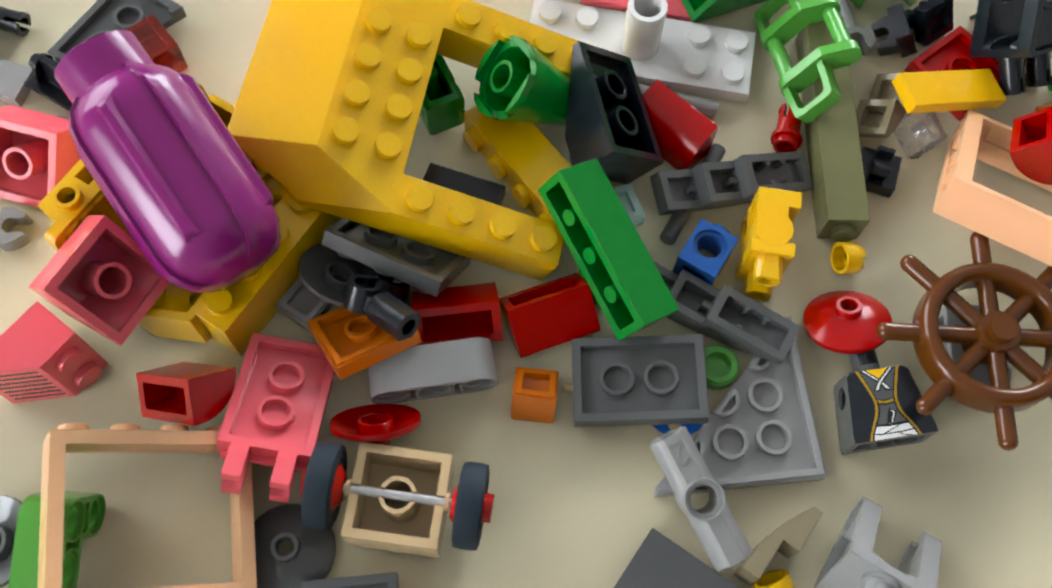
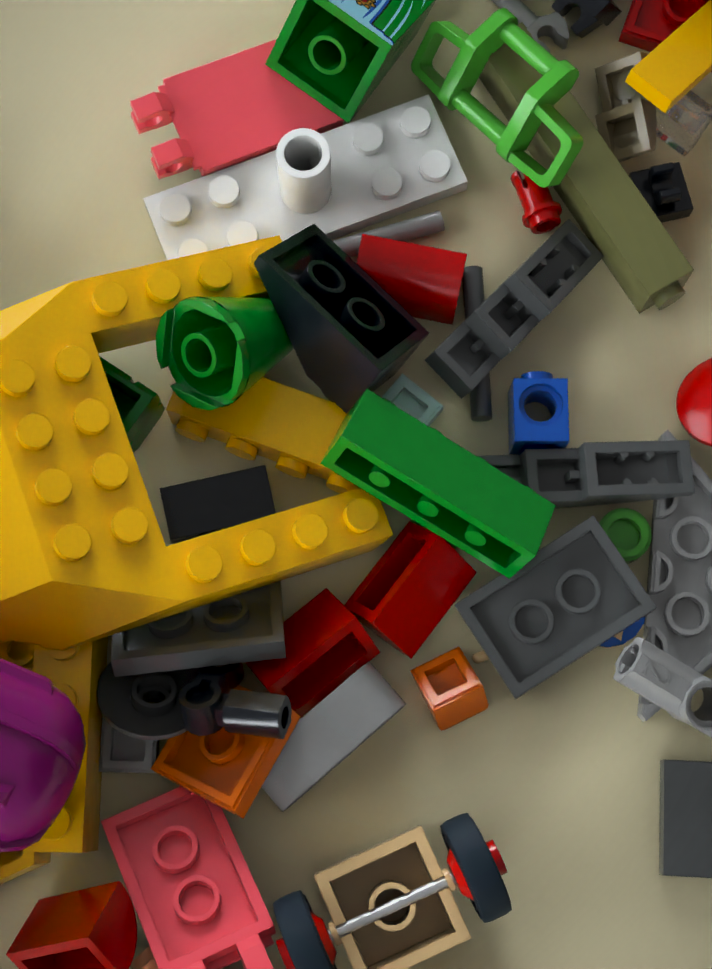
camera: 30 degrees left, 10 degrees up
red dish [329,404,421,446] -> none
yellow hips [735,186,802,301] -> none
yellow hinge [830,242,867,275] -> none

